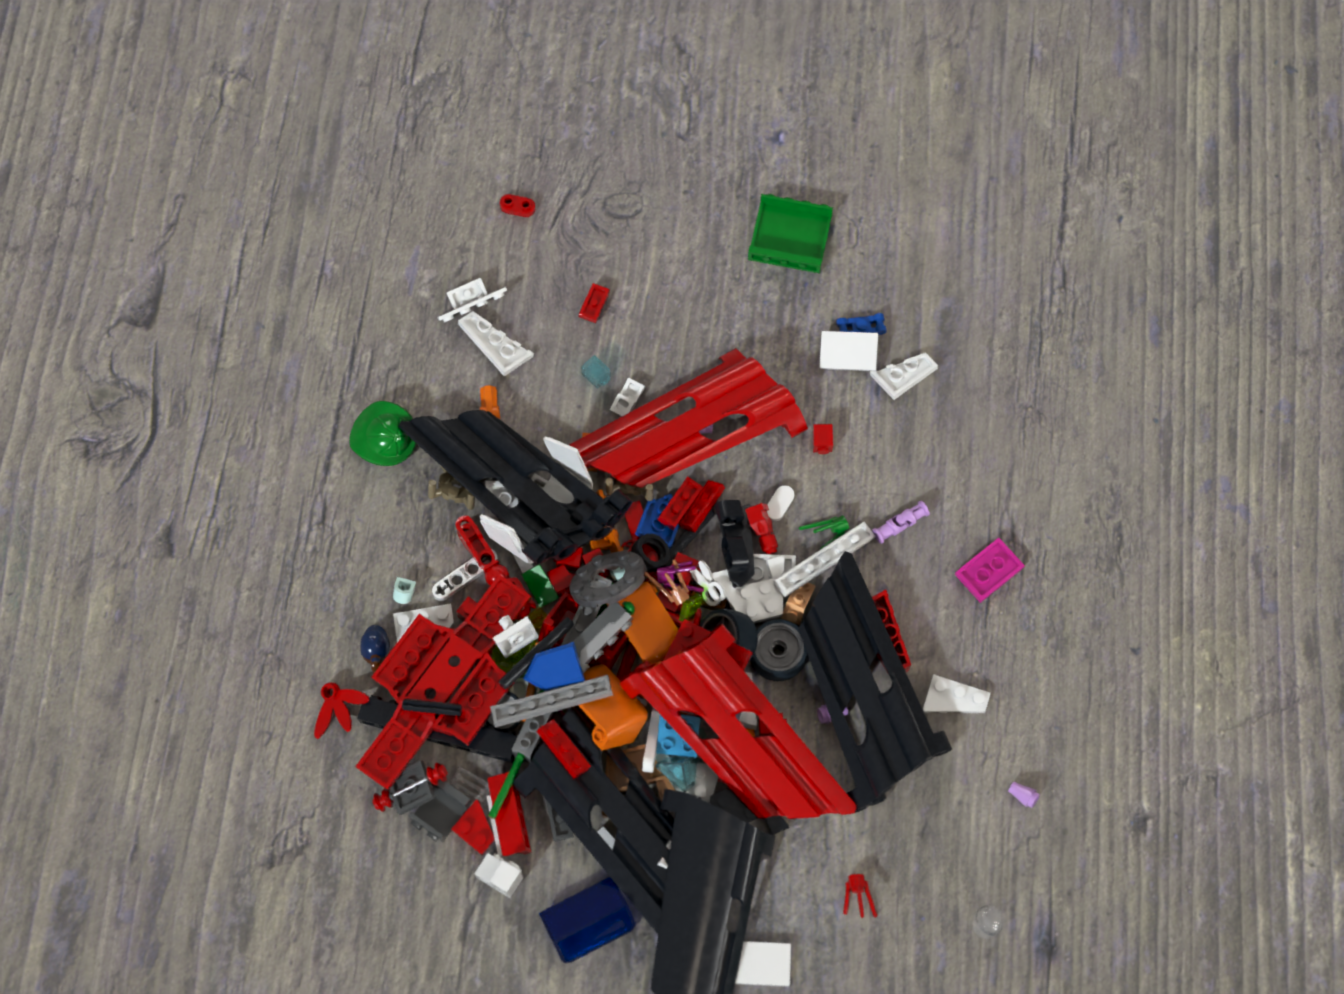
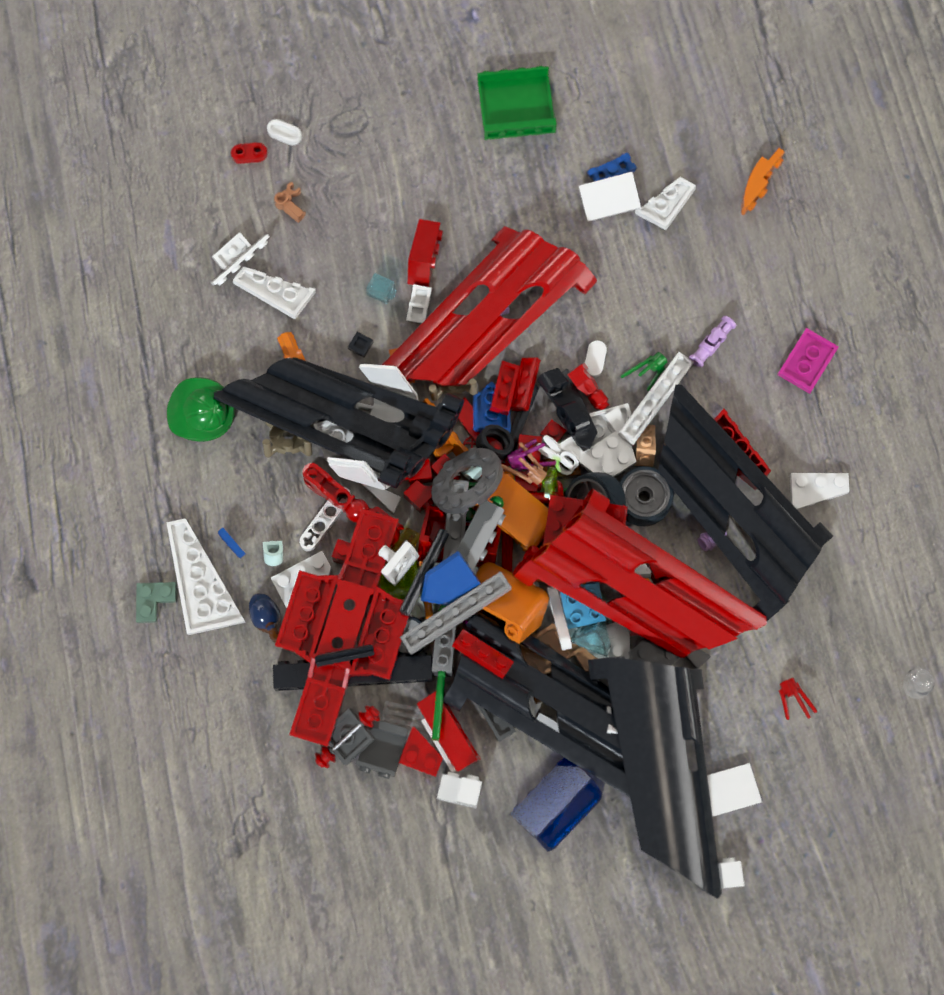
camera: 20 degrees left, 5 degrees up
red plant [314,682,369,739] -> none
green slope [521,564,559,608] -> none
red plate [579,283,610,323] -> none
red brick [812,424,833,455] -> none
lavender cone [1008,782,1040,808] -> none
none -> sand green plate [136,582,177,623]
none -> white wing [166,518,246,635]
none -> blue tile [218,528,246,558]
none -> white tile [267,119,302,145]
none -> nougat bar [274,182,305,223]
none -> black plate [348,332,374,358]
none -> red wedge [407,219,443,287]
none -> red plate [540,419,567,443]
none -> orange slope [741,148,785,215]

